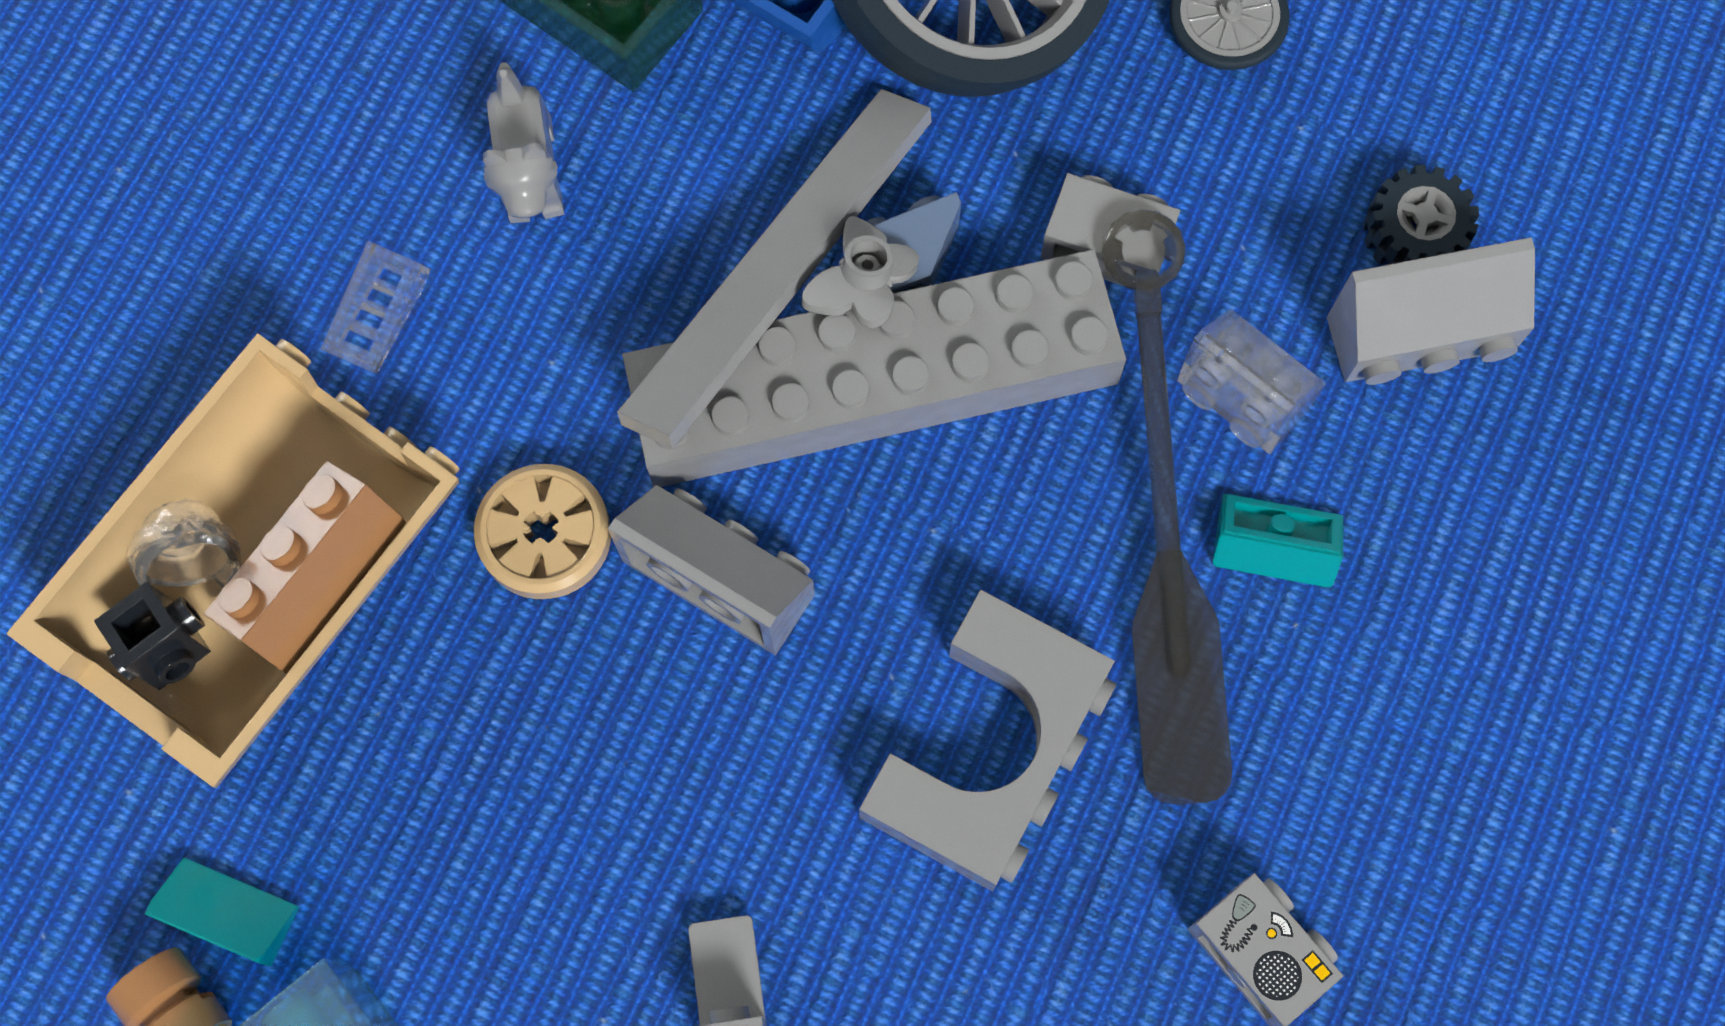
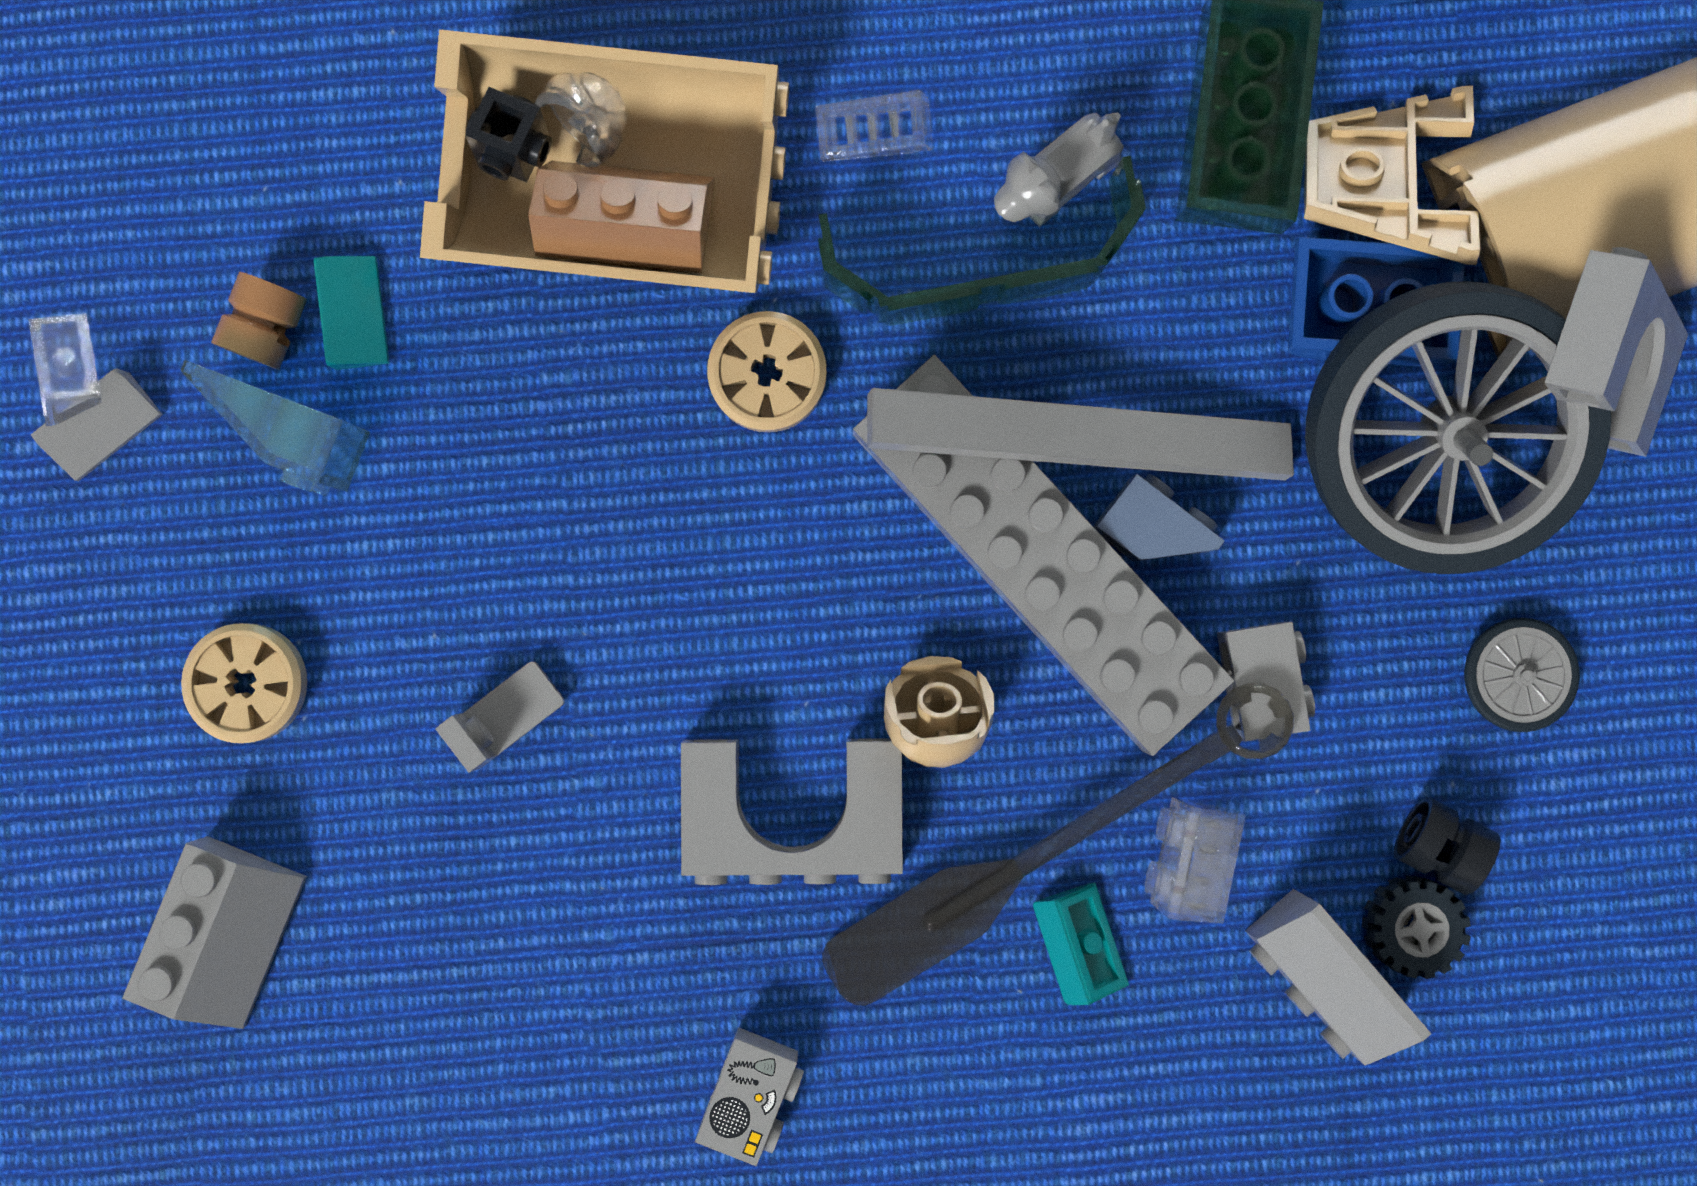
camera: 55 degrees right, 15 degrees up
light grey slope [608,485,815,656] -> none
light grey animal [802,216,919,329] -> none
none -> windscreen [817,156,1146,326]
none -> tan cylinder [884,656,994,768]
none -> black wheel [1393,797,1501,896]

